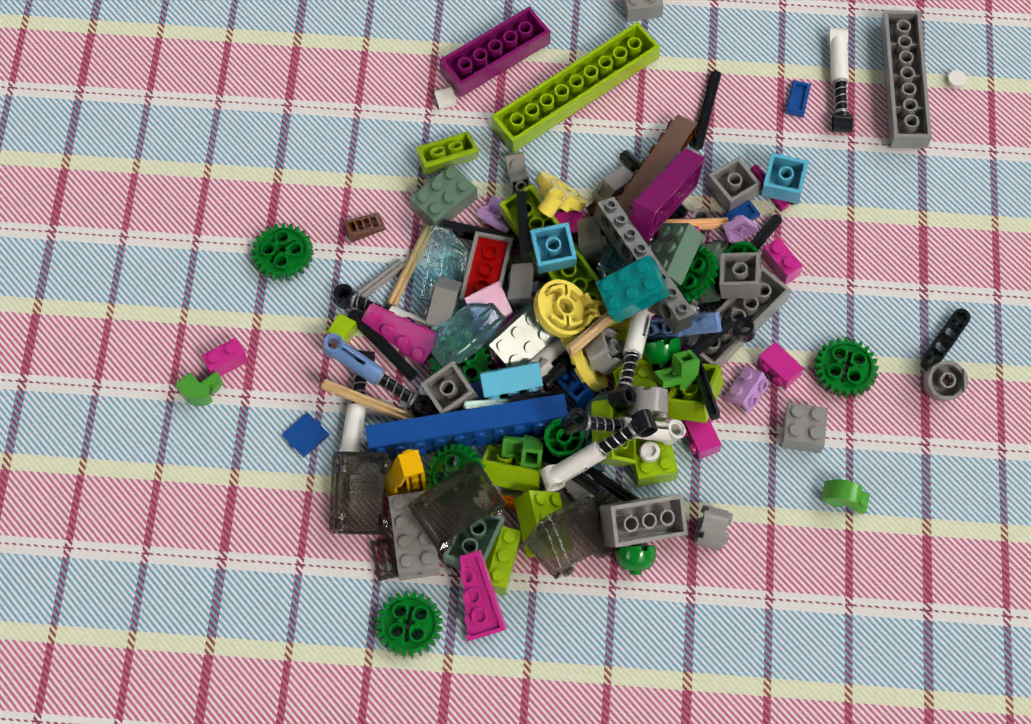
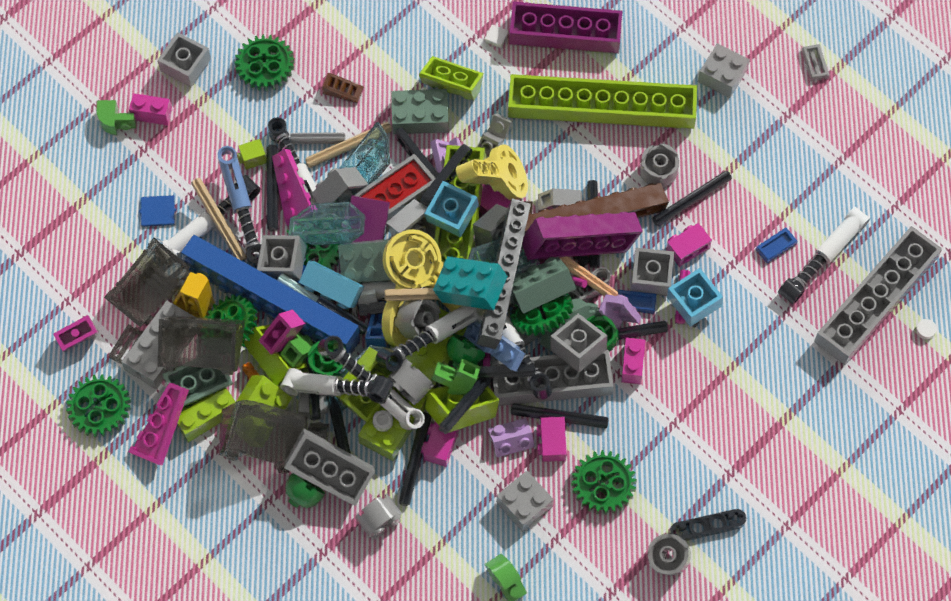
camera: 40 degrees right, 0 degrees up
none -> dark pink brick [53,315,99,352]
none -> light grey brick [157,32,211,87]
none -> dark pink brick [259,309,305,355]
none -> black axle [399,412,432,506]
none -> black axle [511,404,609,429]
none -> light grey brick [640,144,679,189]
none -> dark pink brick [666,223,712,267]

